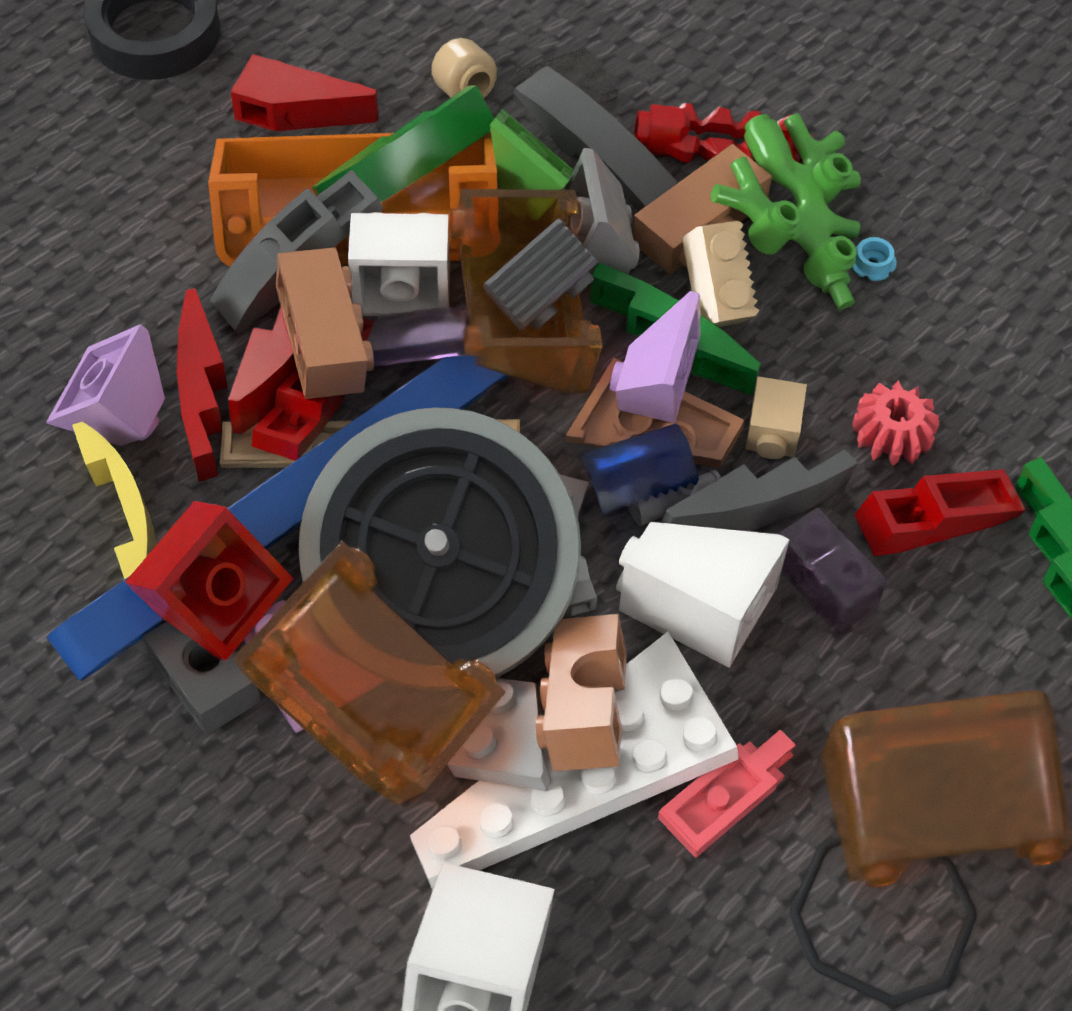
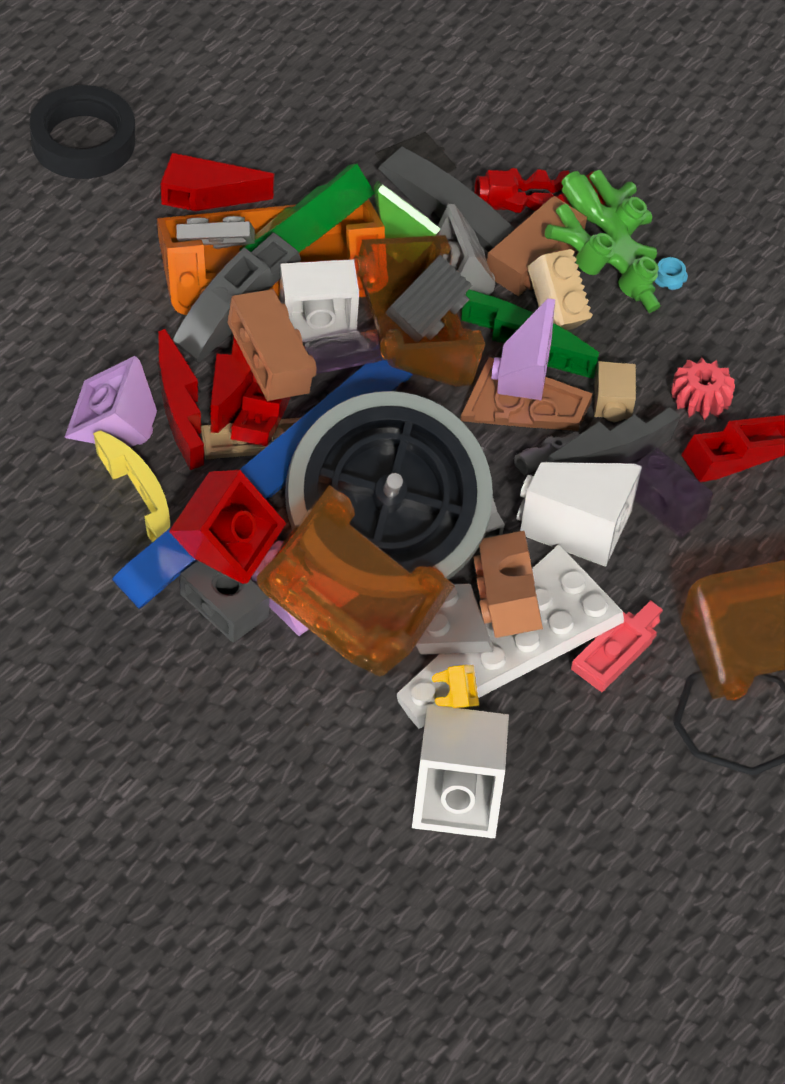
camera: 10 degrees left, 5 degrees down
tan head [432,38,497,98] -> none
clear blue brick [581,423,699,514] -> none
none -> light grey wing [177,216,255,249]
none -> yellow tile [432,665,479,708]

